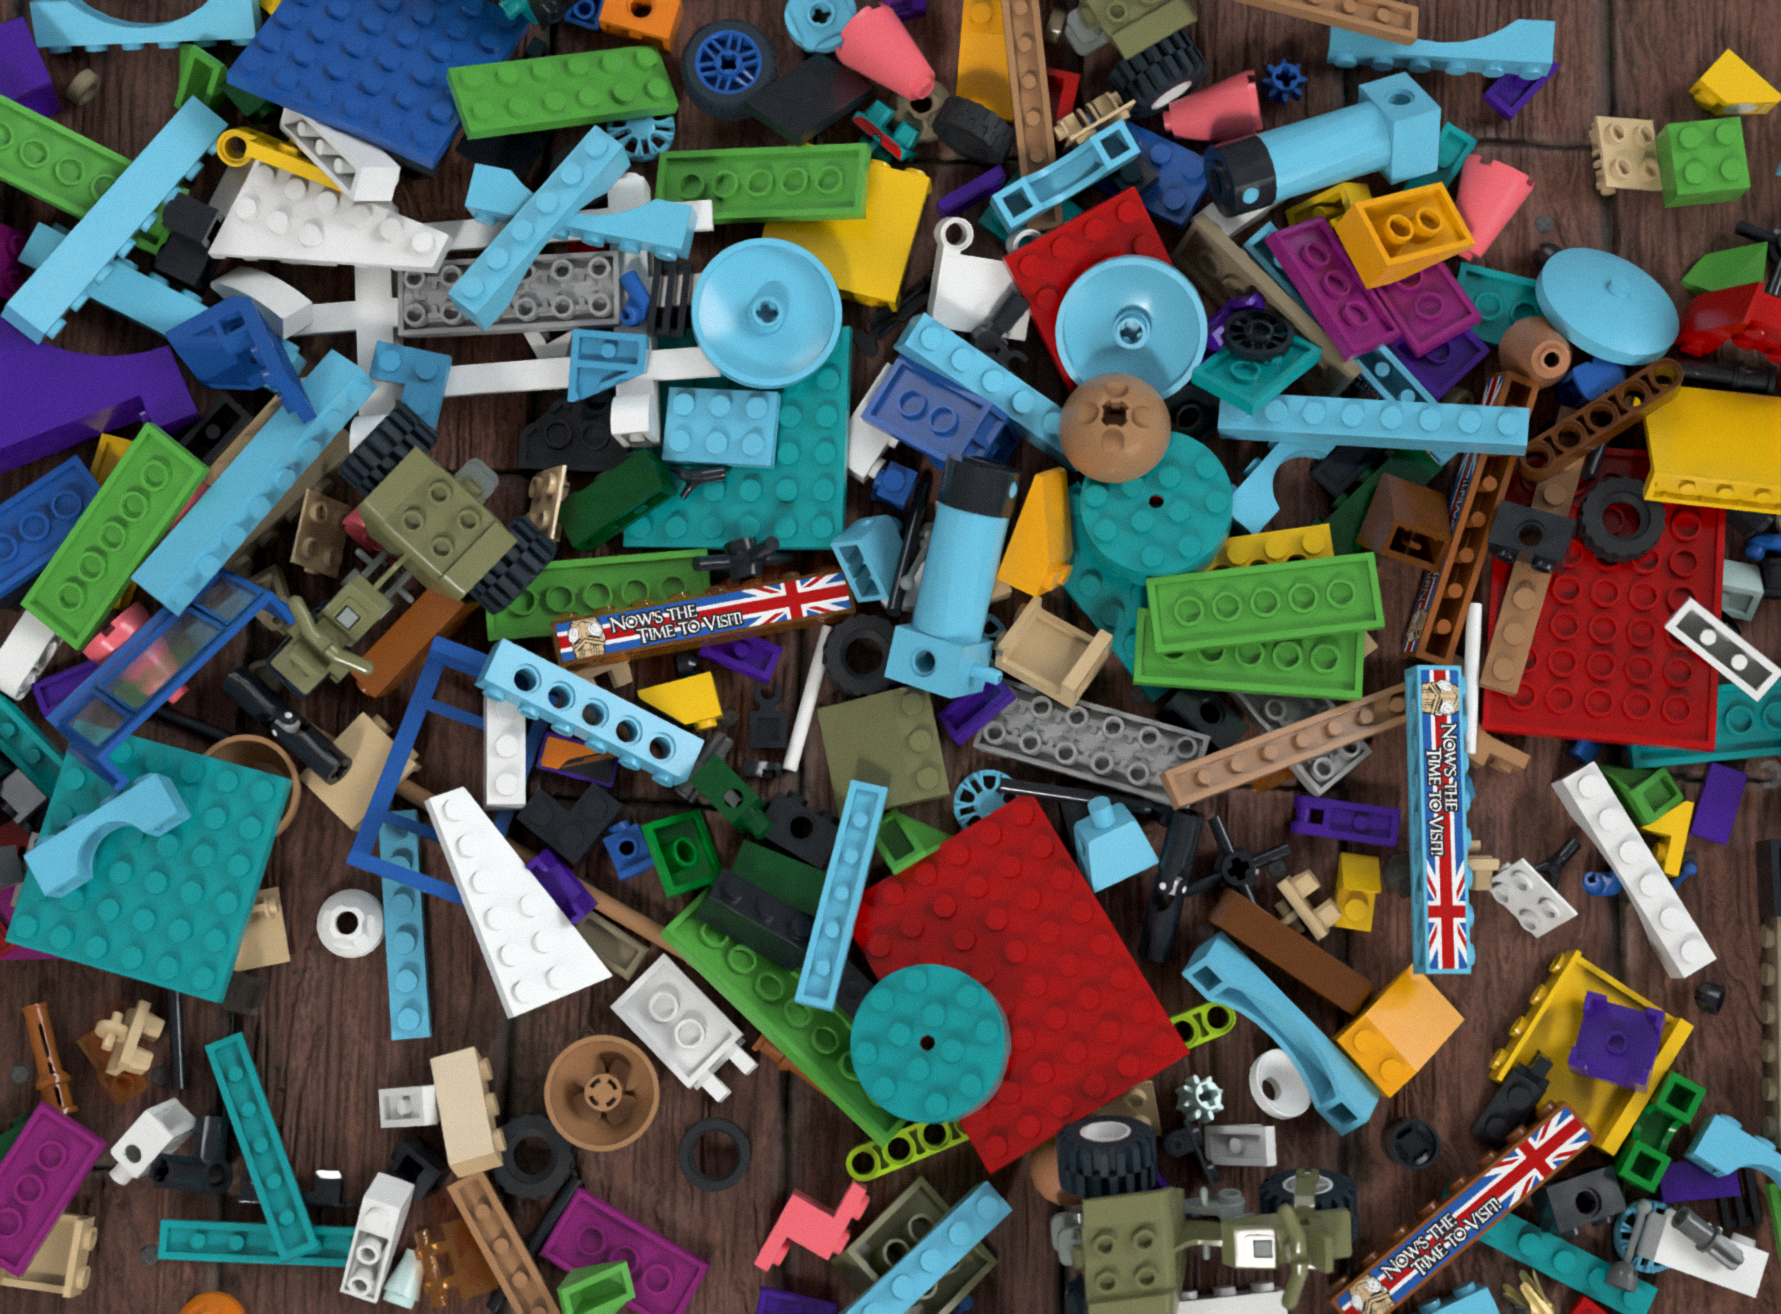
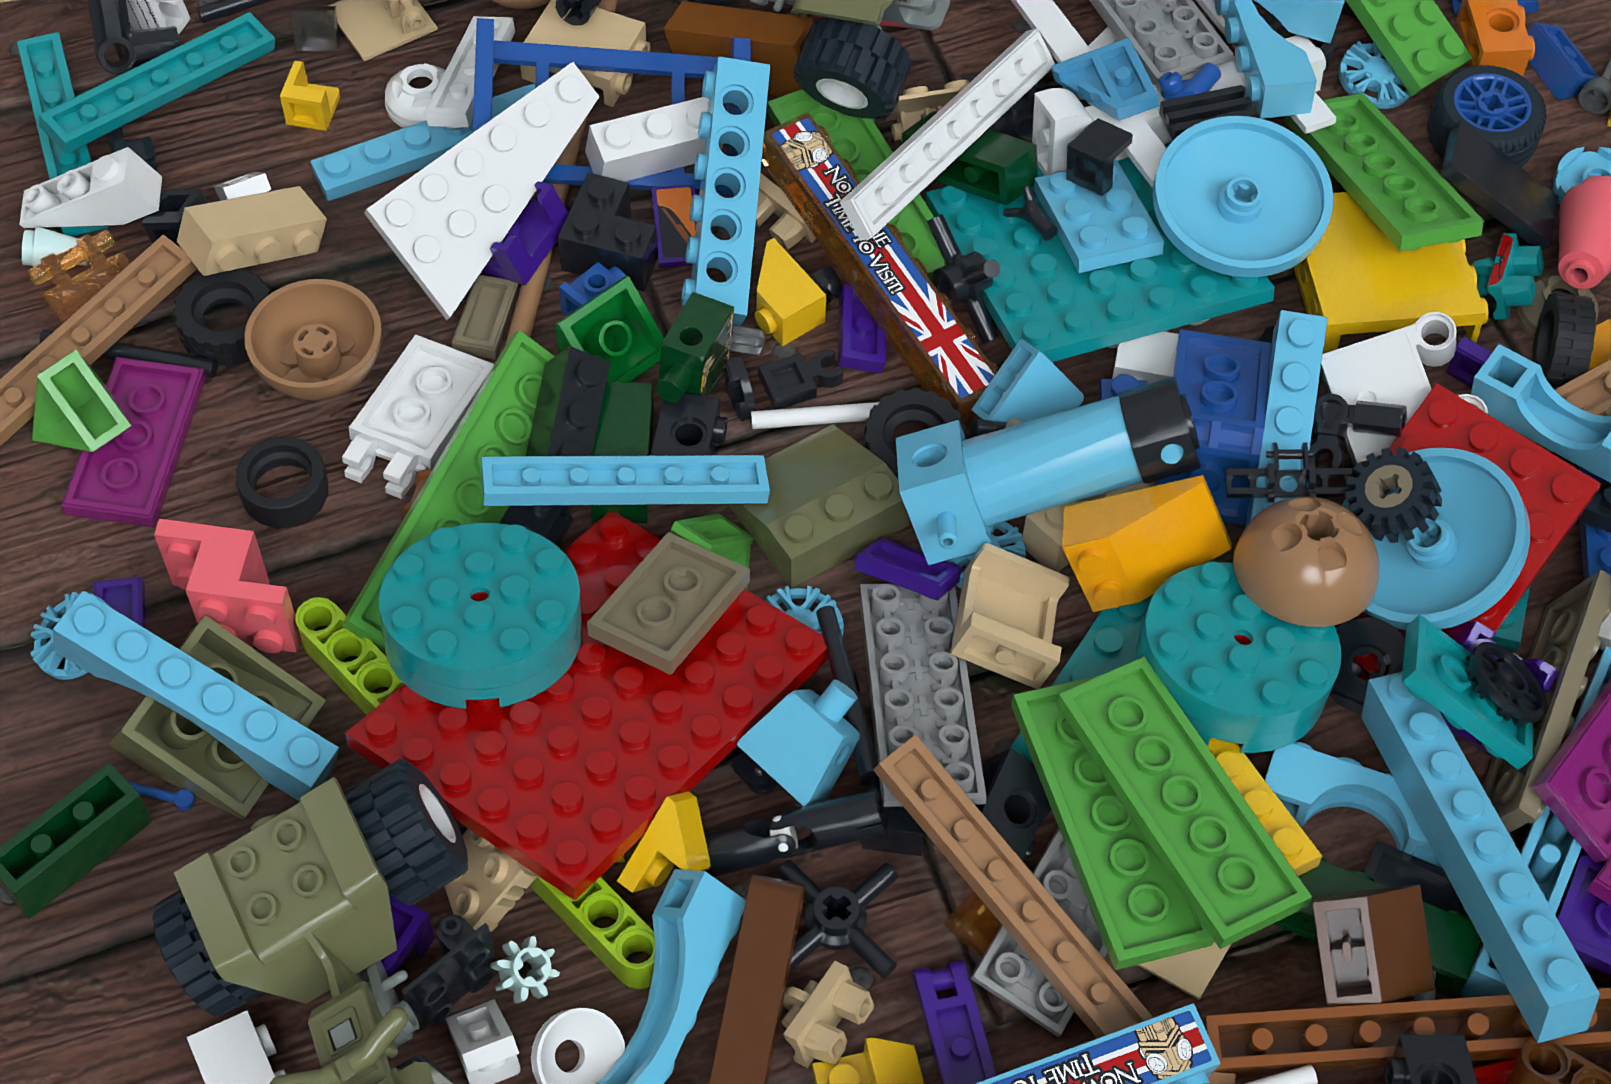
camera: 70 degrees right, 25 degrees down
none -> yellow panel [280,60,340,131]
none -> white plate [425,16,516,129]
none -> dark tan plate [587,532,750,675]
none -> yellow slope [617,791,710,893]
none -> white tile [840,28,1055,241]
none -> black panel [1066,118,1133,196]
none -> black piece [1225,442,1353,503]
none -> black wheel [1345,447,1442,543]

